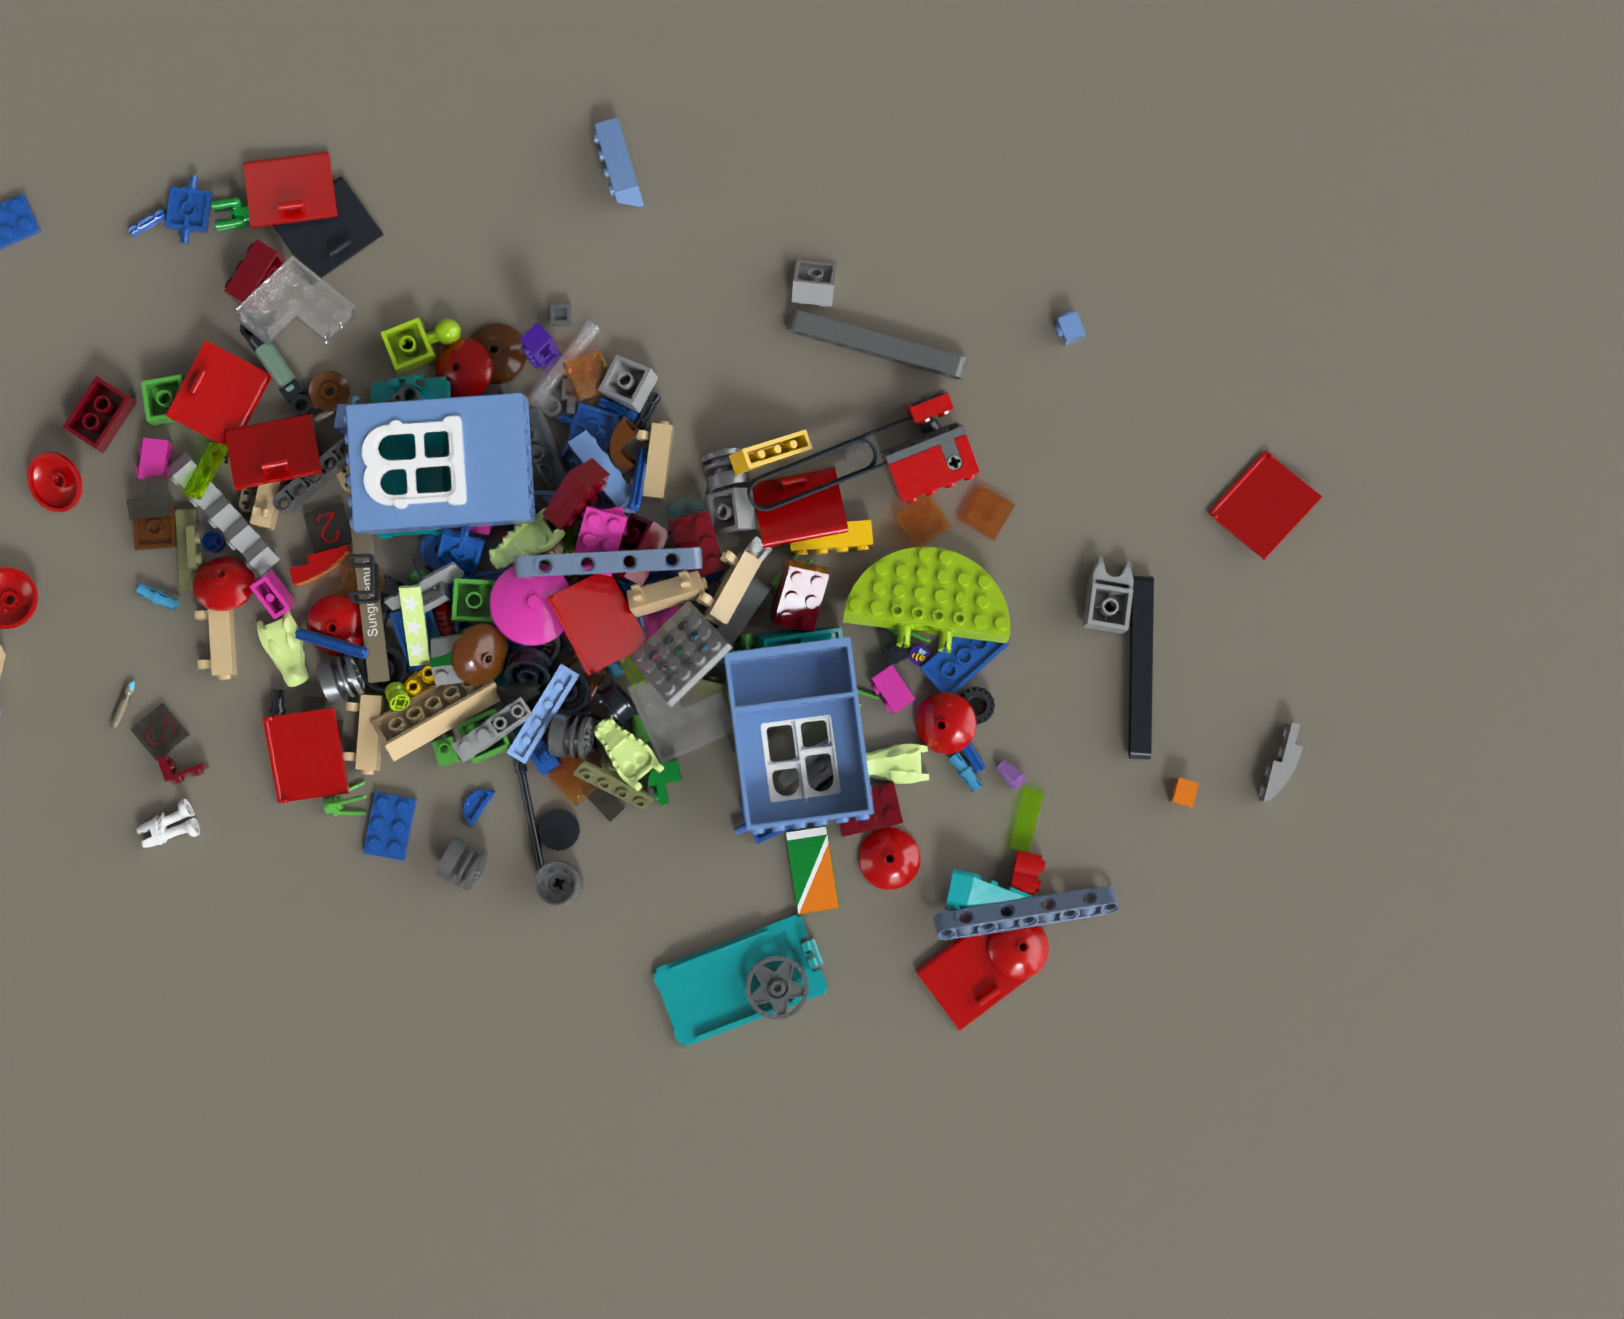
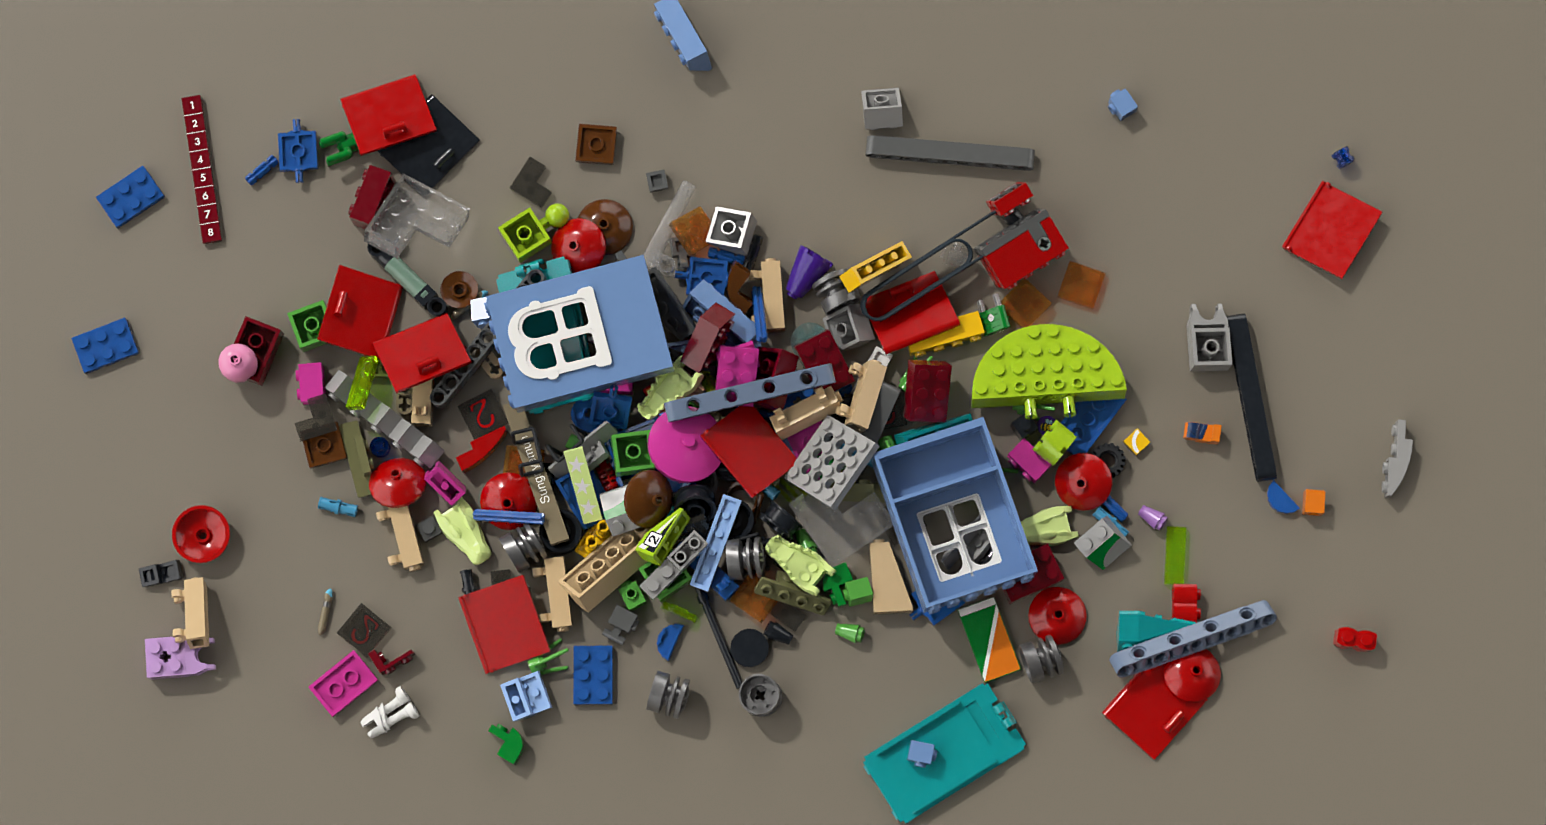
camera: 10 degrees left, 5 degrees down
red dish [27,452,83,512] -> none
lime wheel [385,682,410,711] -> none
dark purple brick [519,322,561,371] -> none
dark grey wheel [746,956,809,1019] -> none
none -> dark red tile [181,95,222,244]
none -> bright pink cylinder [218,344,258,383]
none -> dark pink plate [308,650,379,717]
none -> dark grey plate [416,516,442,542]
none -> green brick [488,724,524,765]
none -> light blue brick [500,671,553,721]
none -> clear smoke tile [510,157,552,208]
none -> reddish brown plate [575,124,617,165]
none -> dark grey brick [602,605,640,645]
none -> lime slope [635,508,690,566]
none -> clear neon green tile [660,601,698,623]
none -> black cone [763,621,793,645]
none -> dark purple cone [786,245,833,300]
none -> bright green cone [835,623,865,643]
none -> bright green brick [842,577,873,607]
none -> tan slope [869,539,913,614]
none -> medium blue brick [907,740,937,768]
none -> green piece [977,293,1011,336]
none -> flat silver wheel [1019,635,1064,684]
none -> lime brick [1032,420,1077,466]
none -> light grey slope [1074,516,1132,570]
none -> yellow tile [1123,428,1150,456]
none -> leg [1183,422,1222,445]
none -> blue tile [1267,480,1300,514]
none -> clear blue wheel [1331,146,1355,169]
none -> red brick [1333,627,1377,652]

